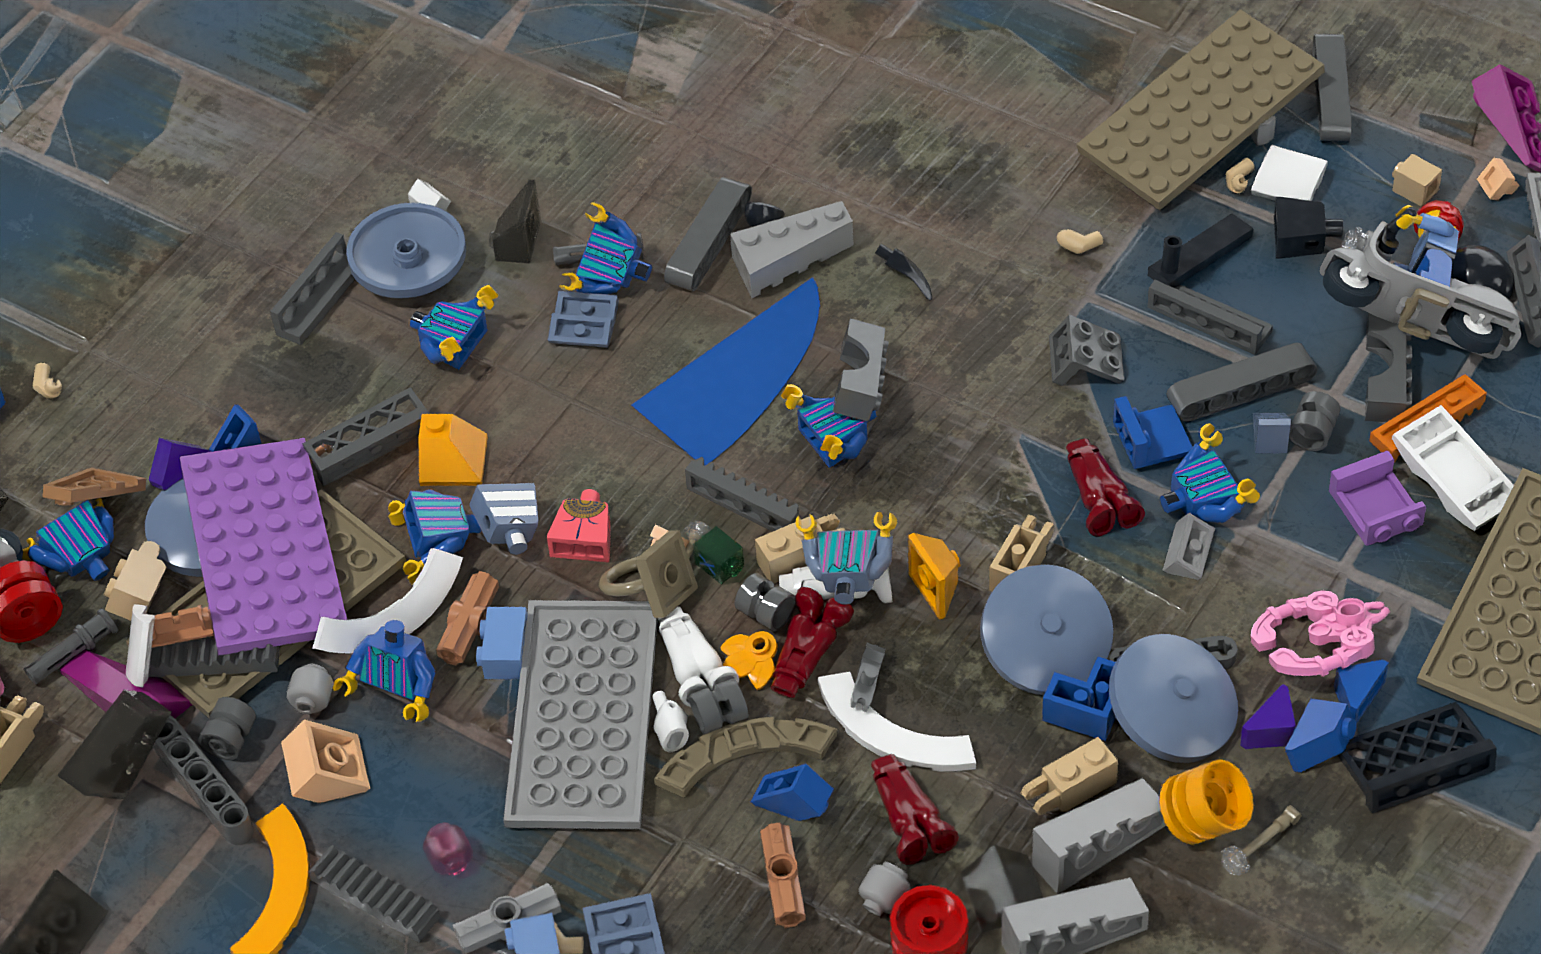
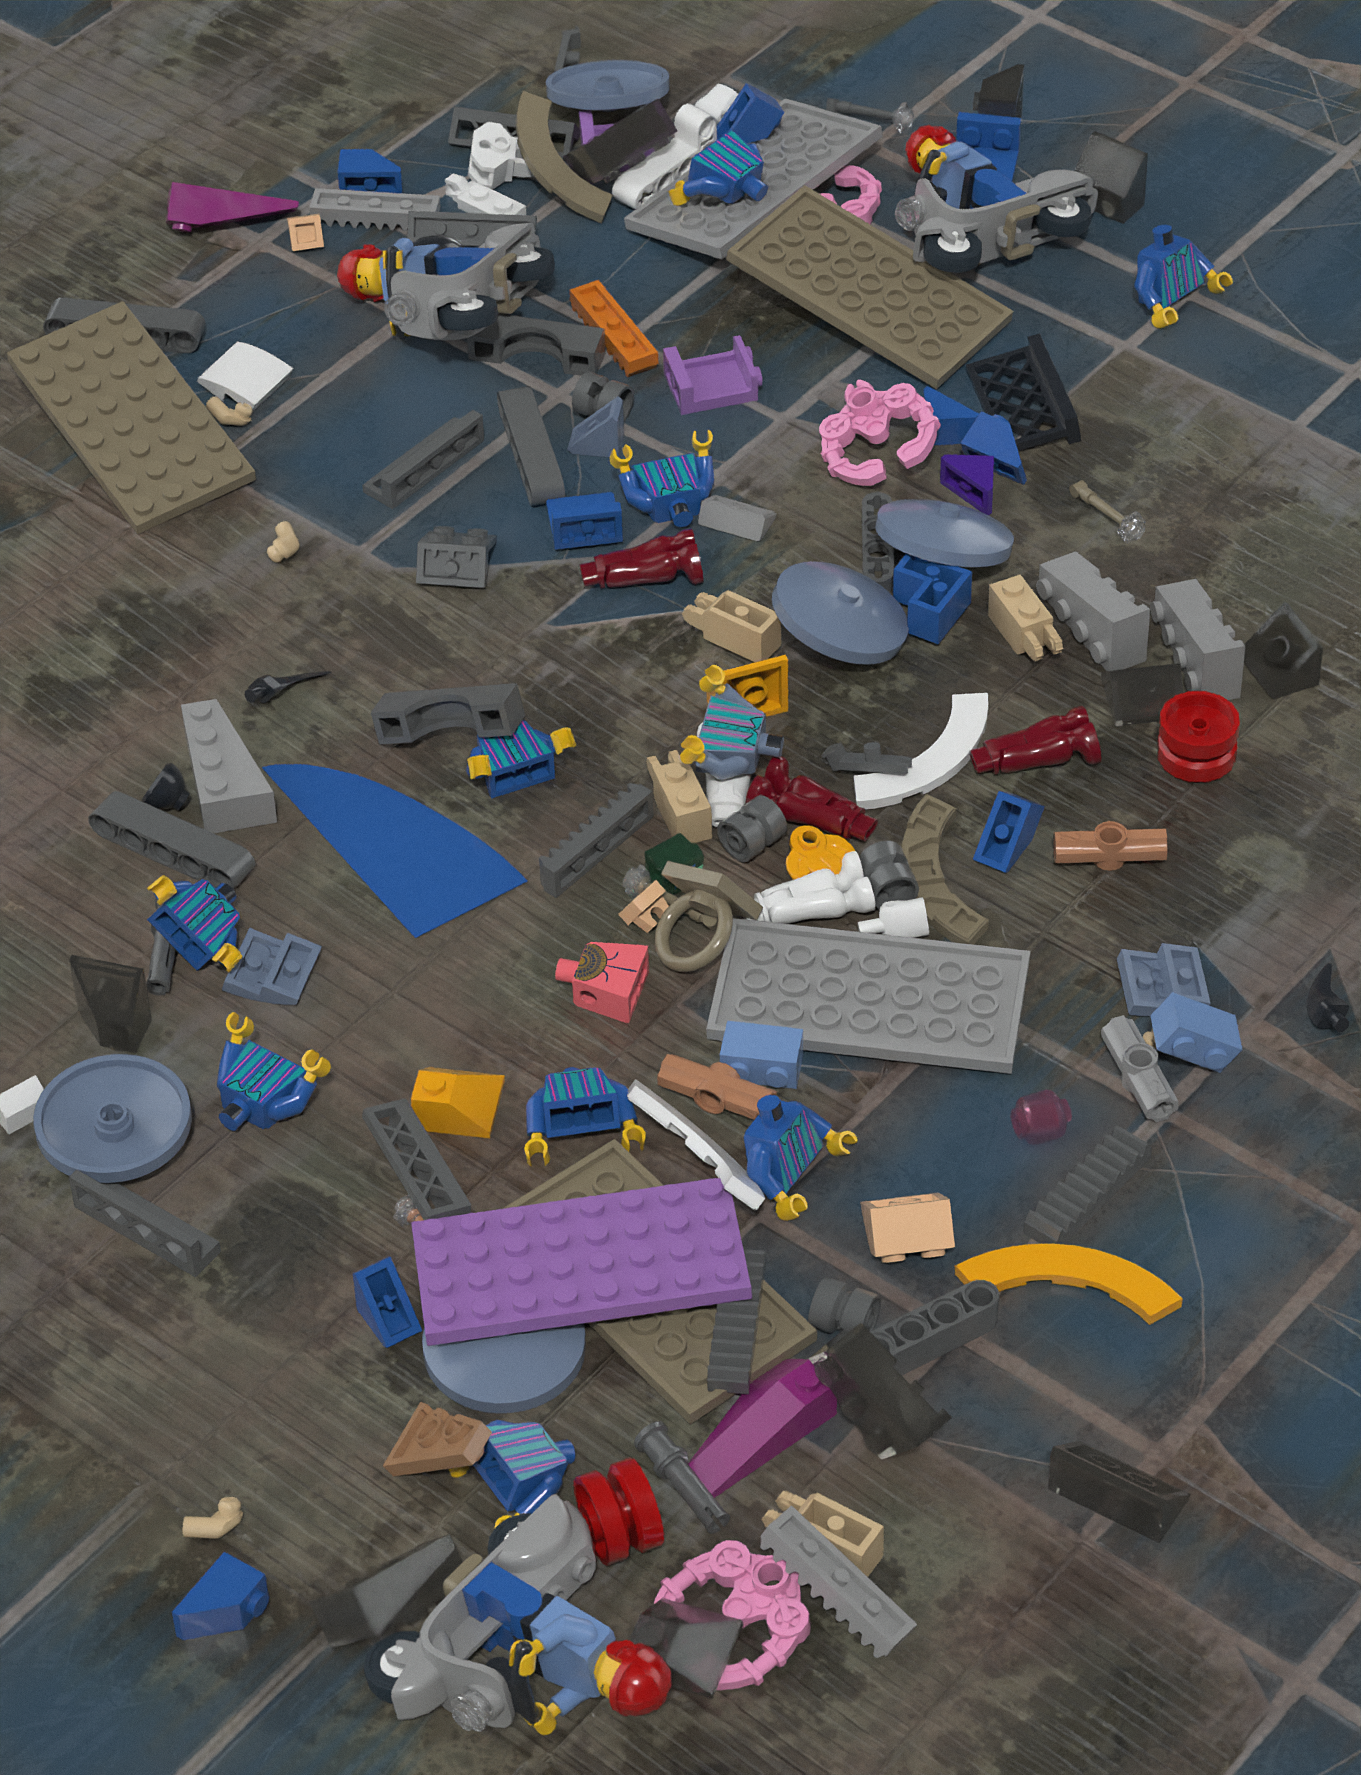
camera: 85 degrees left, 5 degrees down
tan hinge [104,541,166,621] -> none
white slope [126,604,155,687] -> none
dark purple slope [149,438,212,491] -> none
nougat hinge [151,605,214,648] -> none
light grey head [287,664,334,714] -> none
sand blue torso [469,483,539,555] -> none
light grey head [859,862,910,916] -> none
black piece [1147,213,1254,288] -> none
light orange wheel [1159,759,1253,845] -> none
black torso [1274,197,1343,259] -> none
tan brick [1392,154,1442,207] -> none
white slope [1392,405,1514,531] -> none

